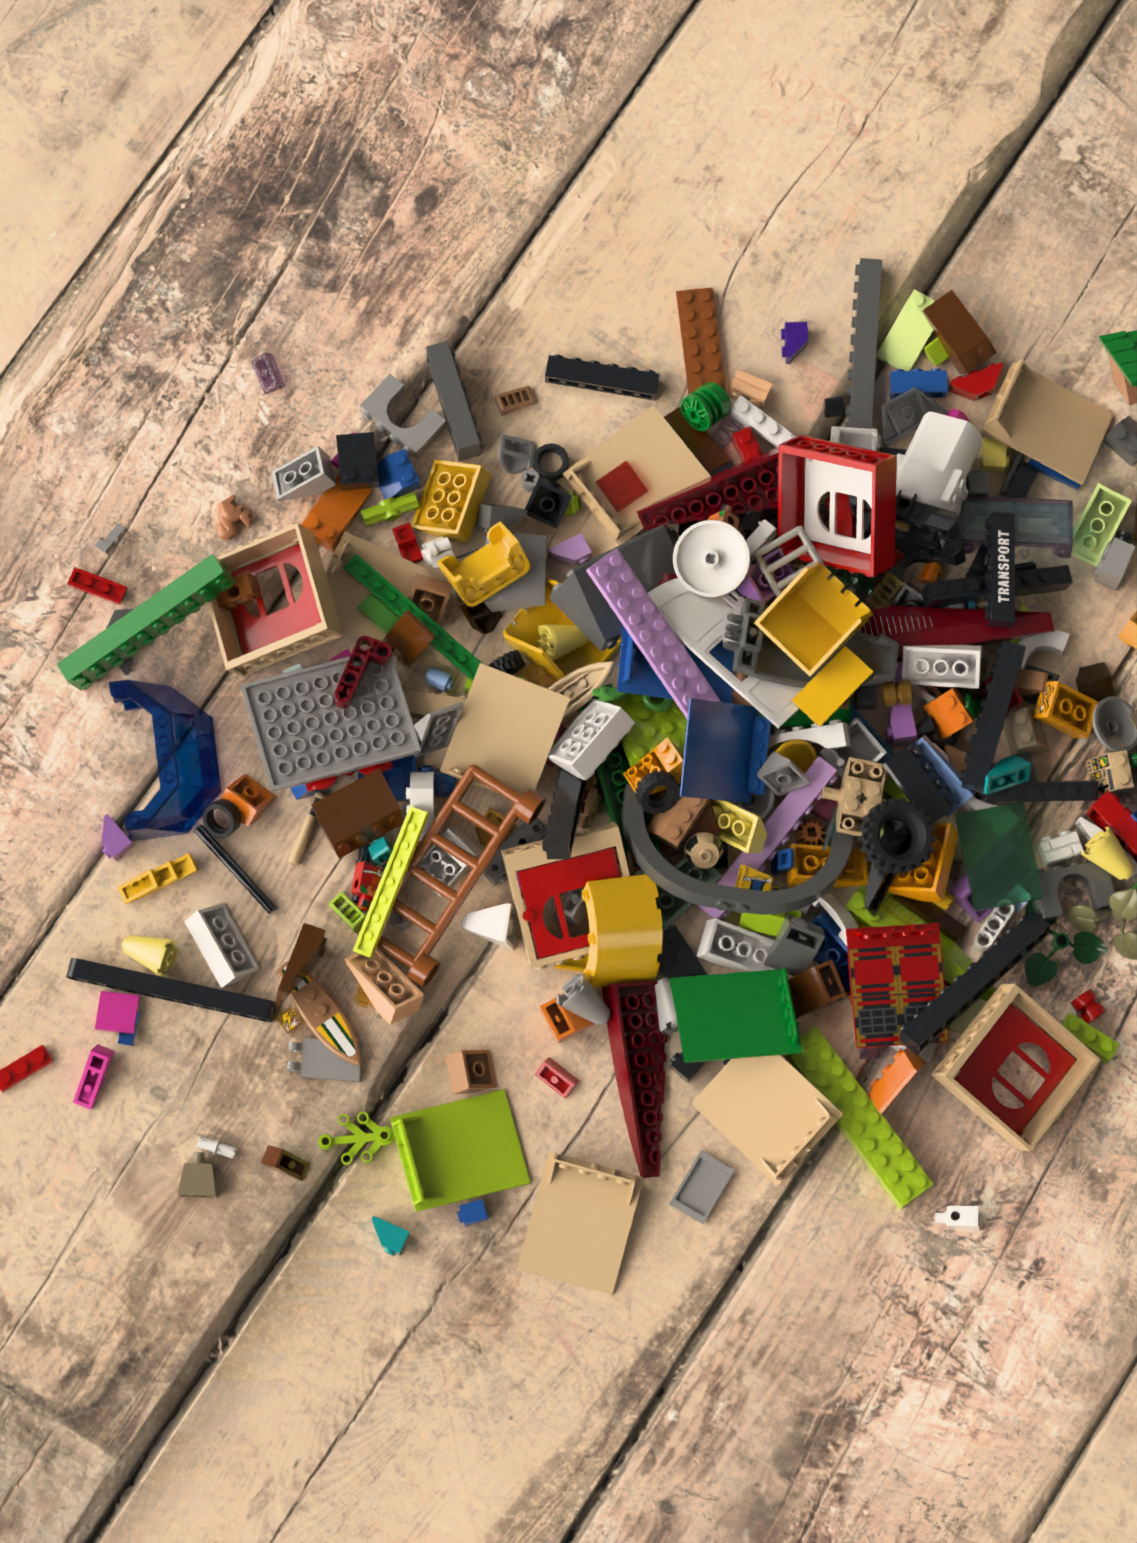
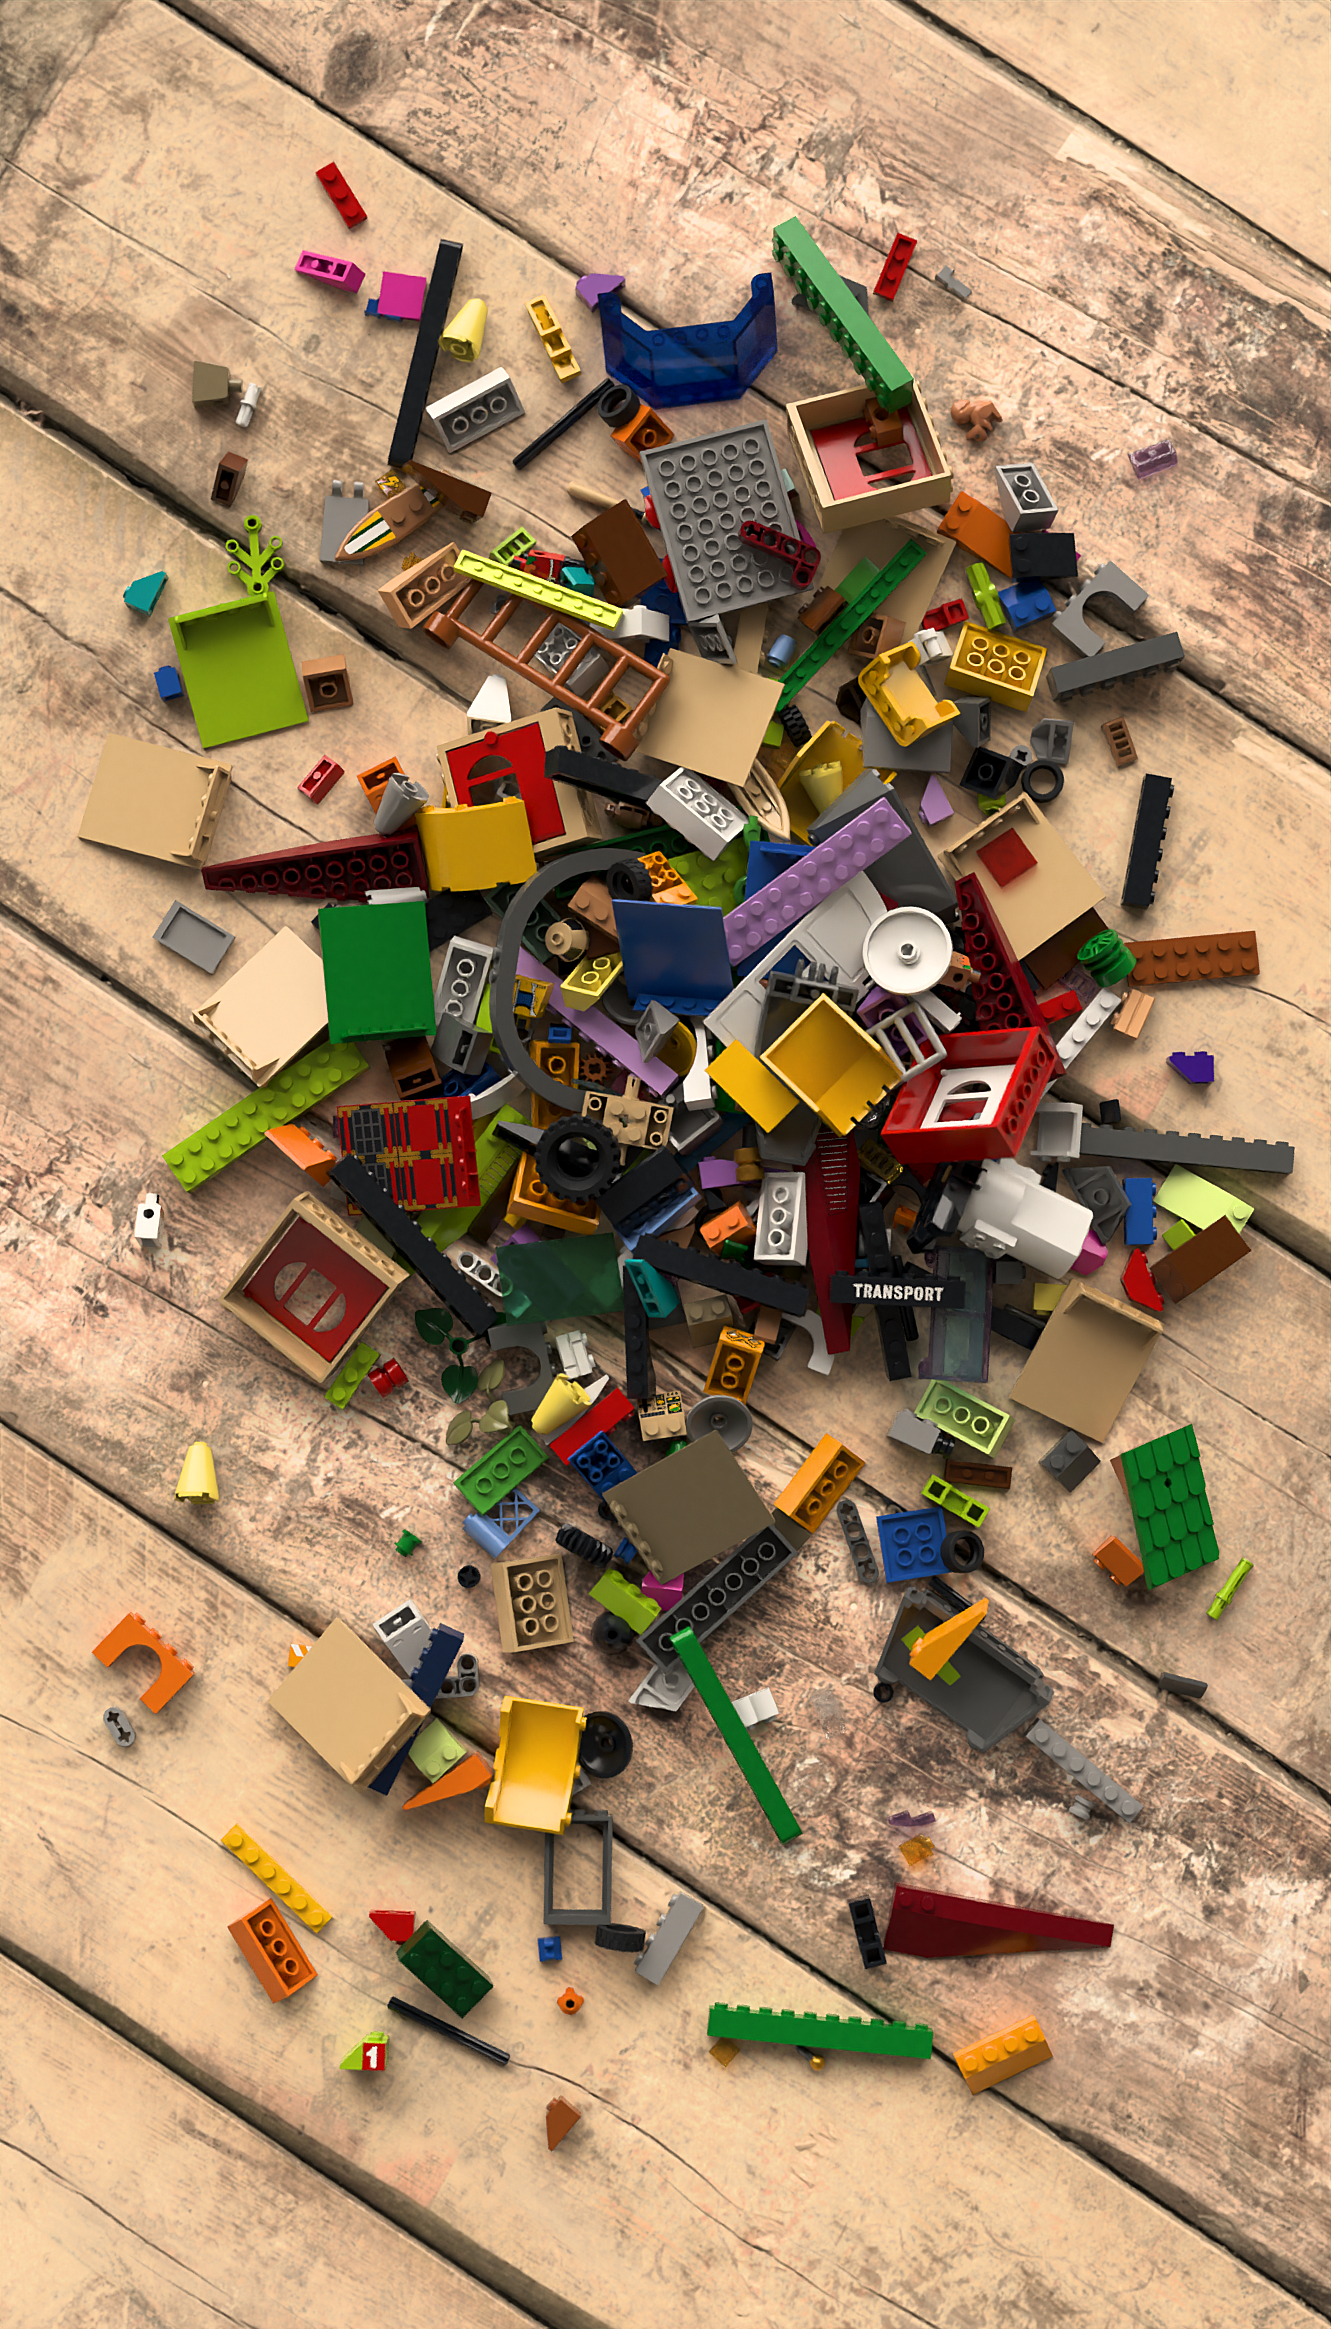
camera: 90 degrees right, 10 degrees up
dark brown slope [1075,662,1115,702] -> none

